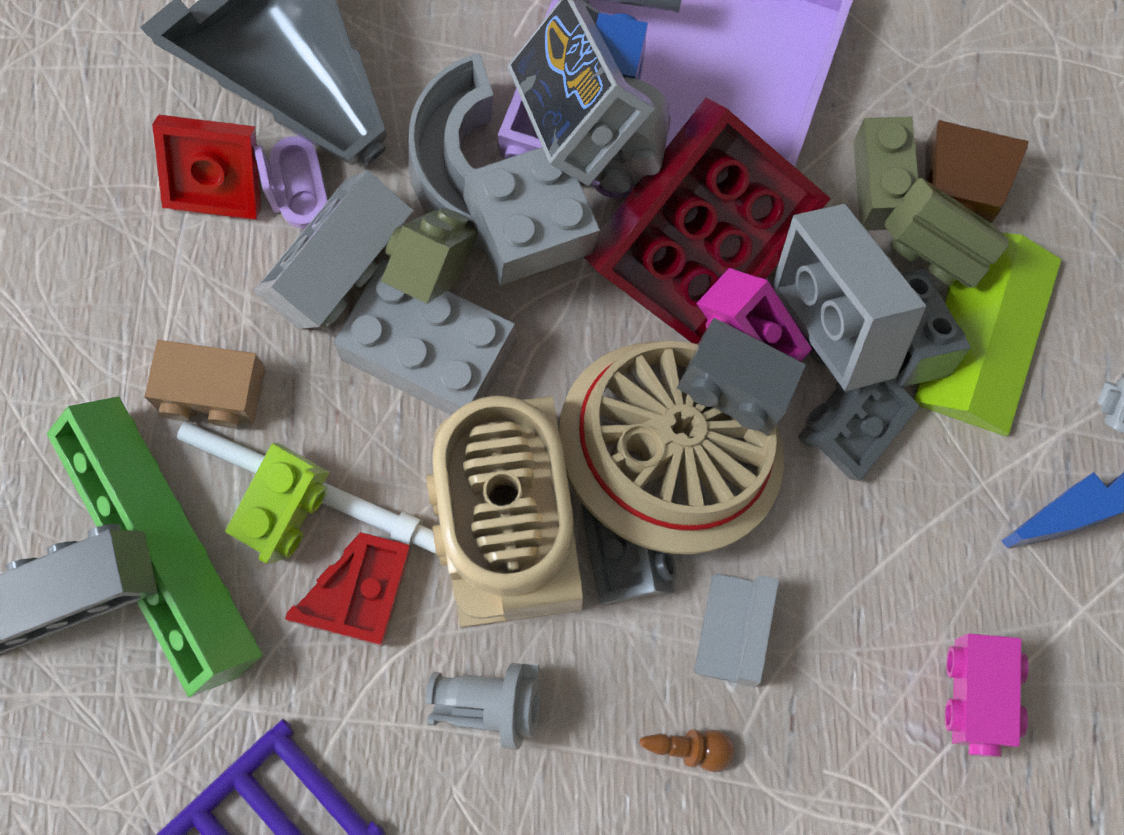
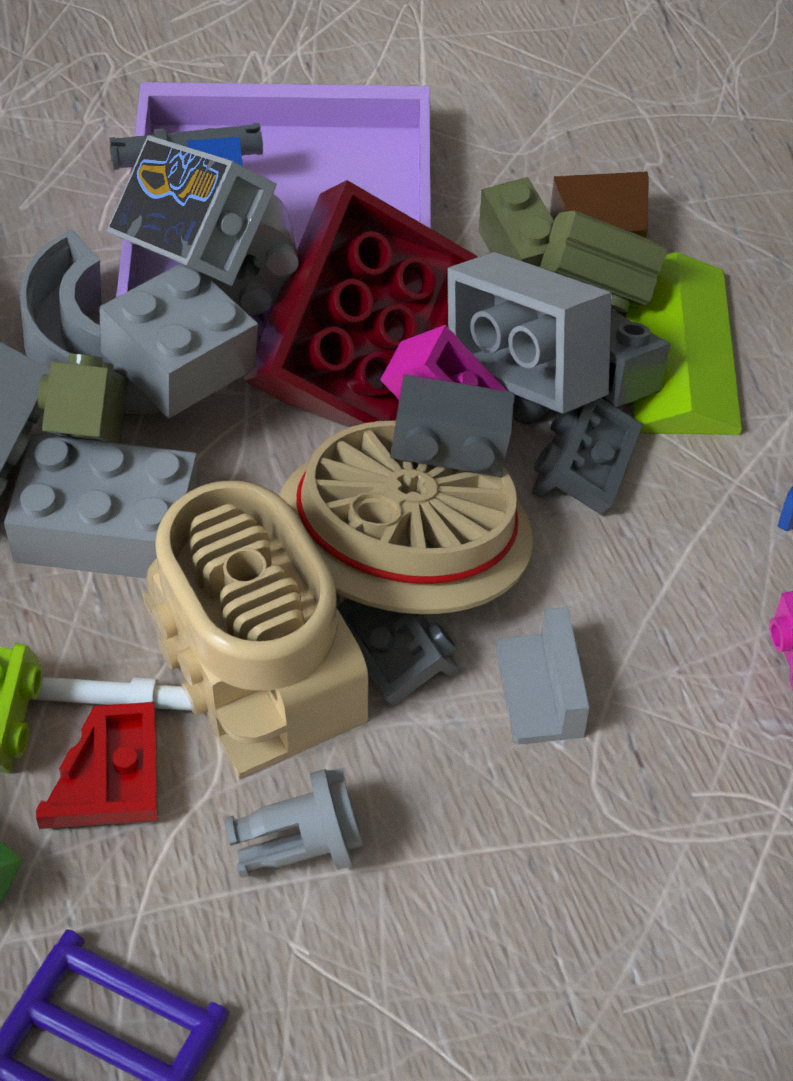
camera: 20 degrees left, 20 degrees down
dark orange bar [639,729,735,772] -> none

